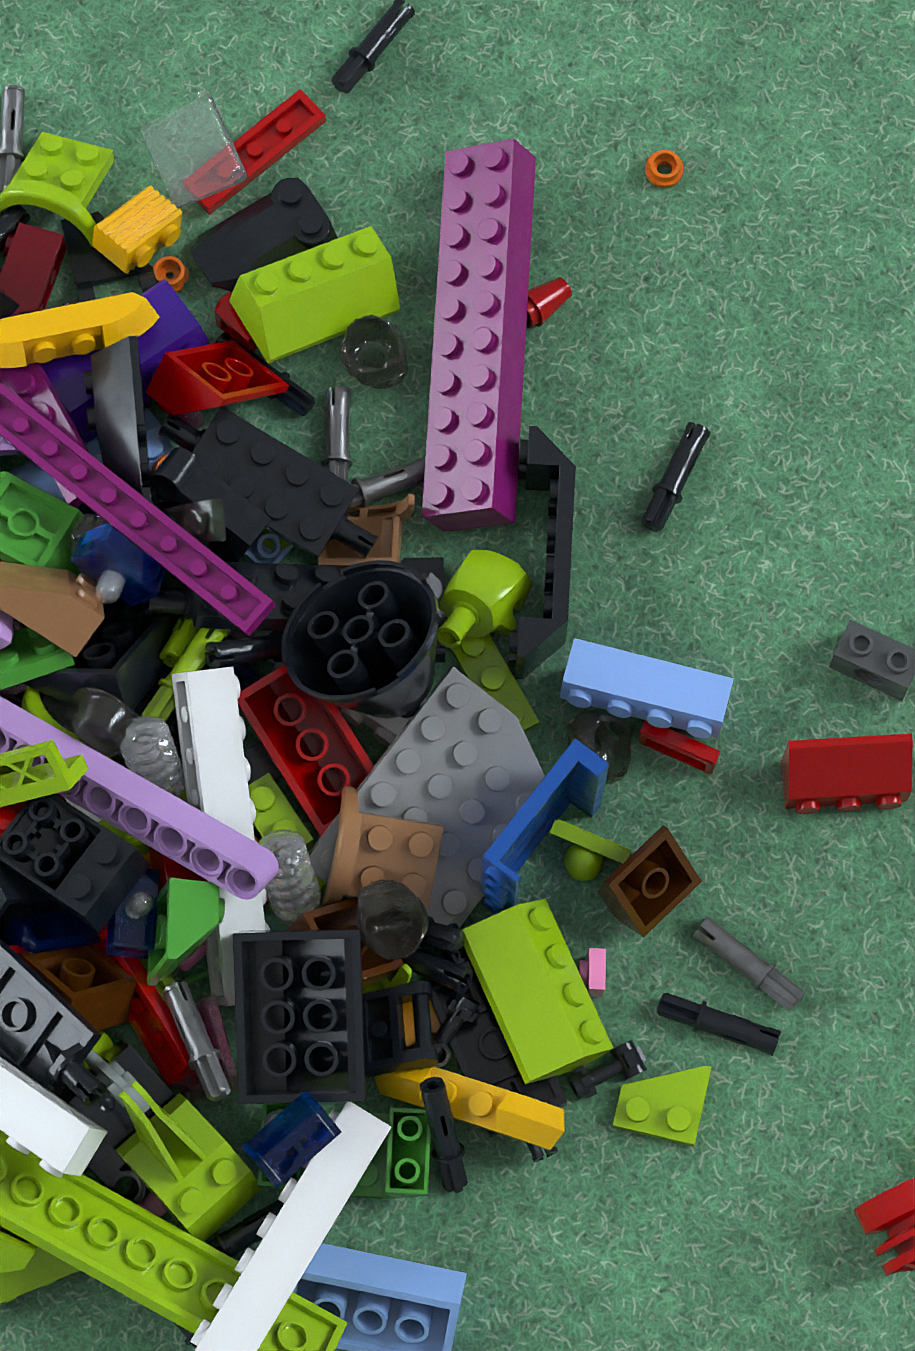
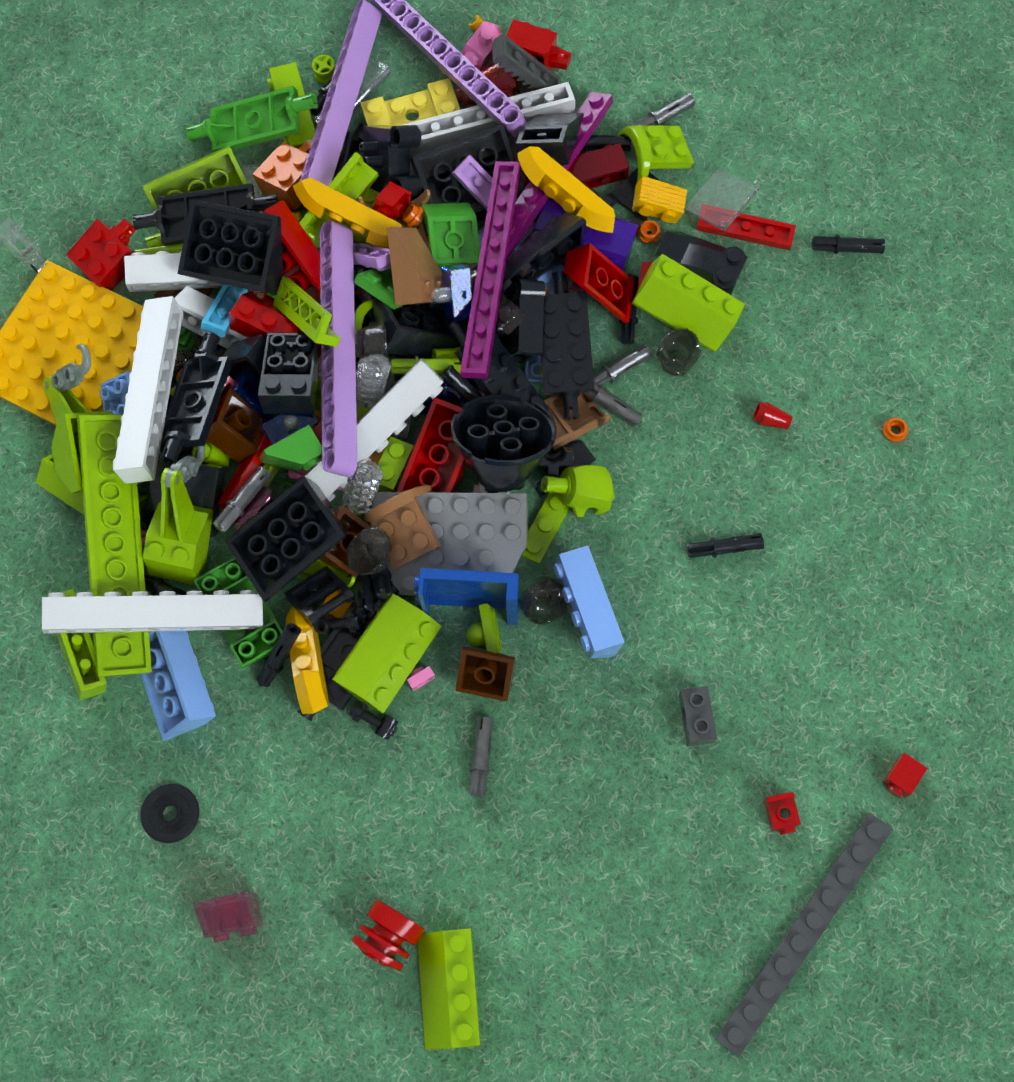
camera: 60 degrees right, 0 degrees up
clear blue piece [241,1091,342,1189] -> none
magenta brick [422,139,536,531] -> none
black slope [508,426,576,679] -> none
lime wing [612,1066,712,1147] -> none
red tile [638,720,721,774] -> none
black axle [657,993,781,1056] -> none
red slope [781,733,913,814] -> none

